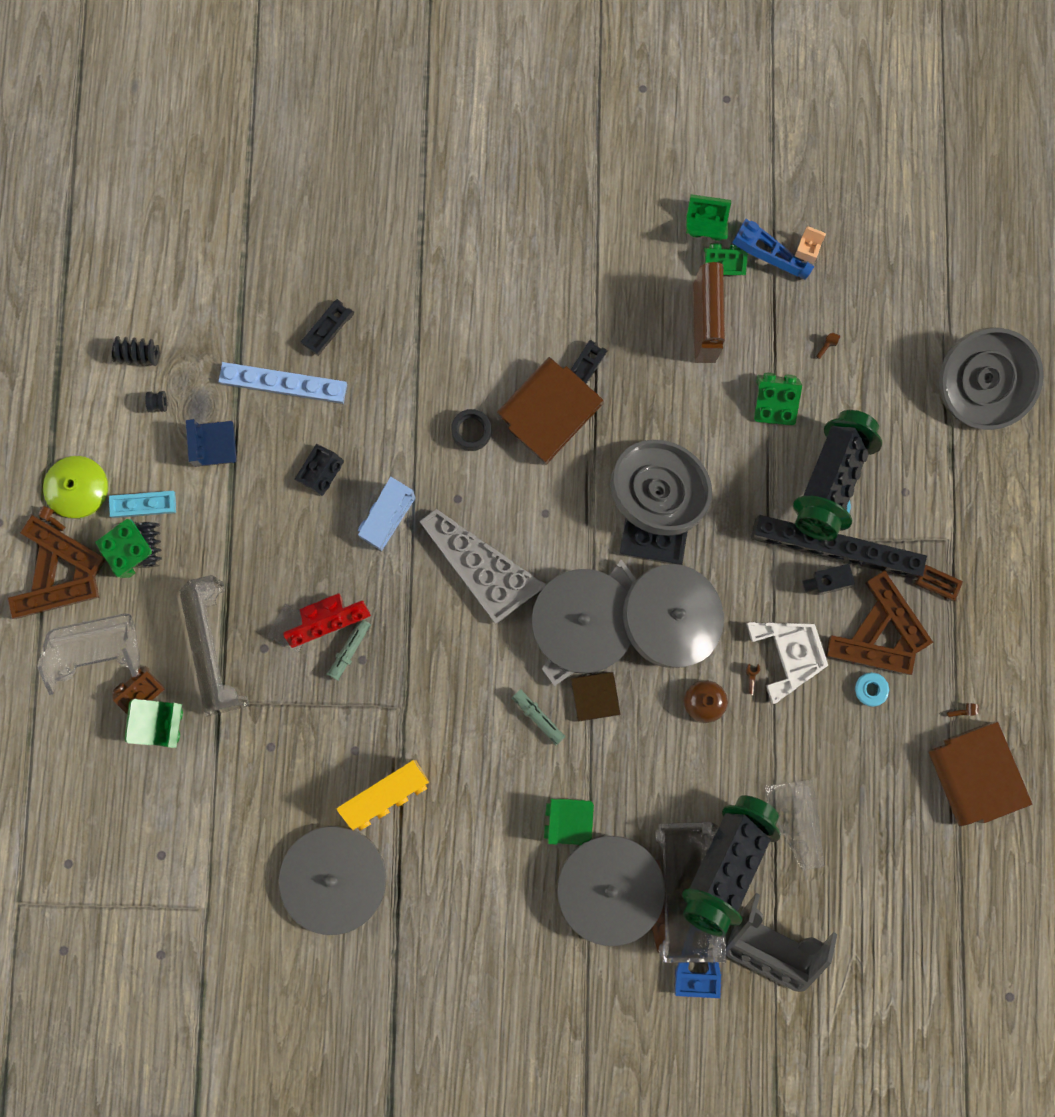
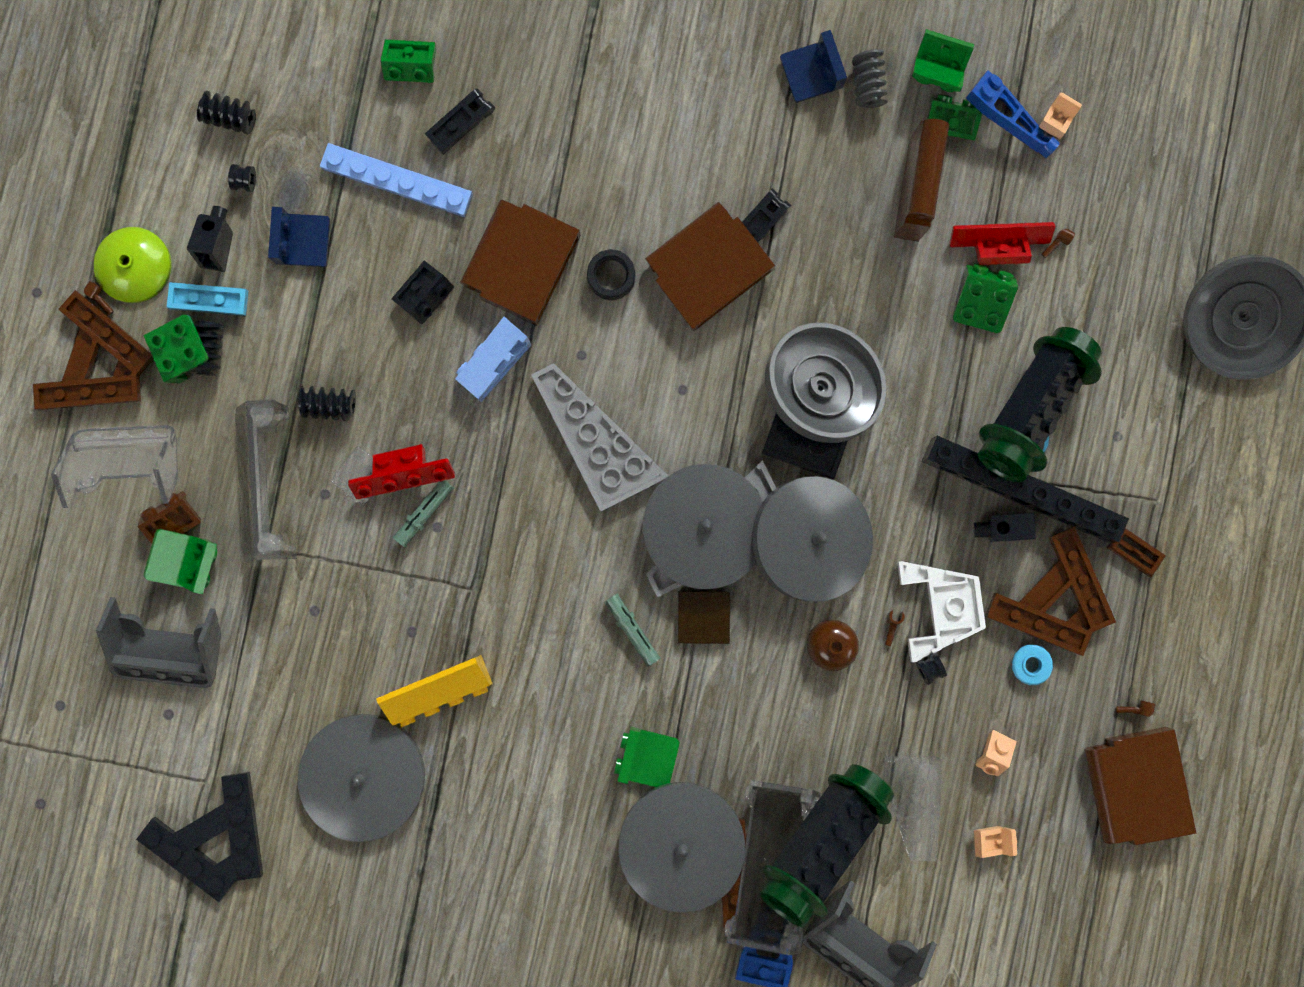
camera: 10 degrees right, 5 degrees up
none -> dark grey windscreen [96,597,221,688]
none -> black plate [136,772,263,902]
none -> black torso [187,206,233,272]
none -> black piece [298,386,356,422]
none -> green bracket [381,39,436,83]
none -> reddish brown piece [460,200,581,326]
none -> dark blue bracket [780,30,847,103]
none -> dark grey piece [852,49,888,108]
none -> black wheel [916,653,947,685]
none -> red bracket [949,222,1055,265]
none -> light nougat bracket [974,826,1017,858]
none -> light nougat bracket [975,730,1017,776]

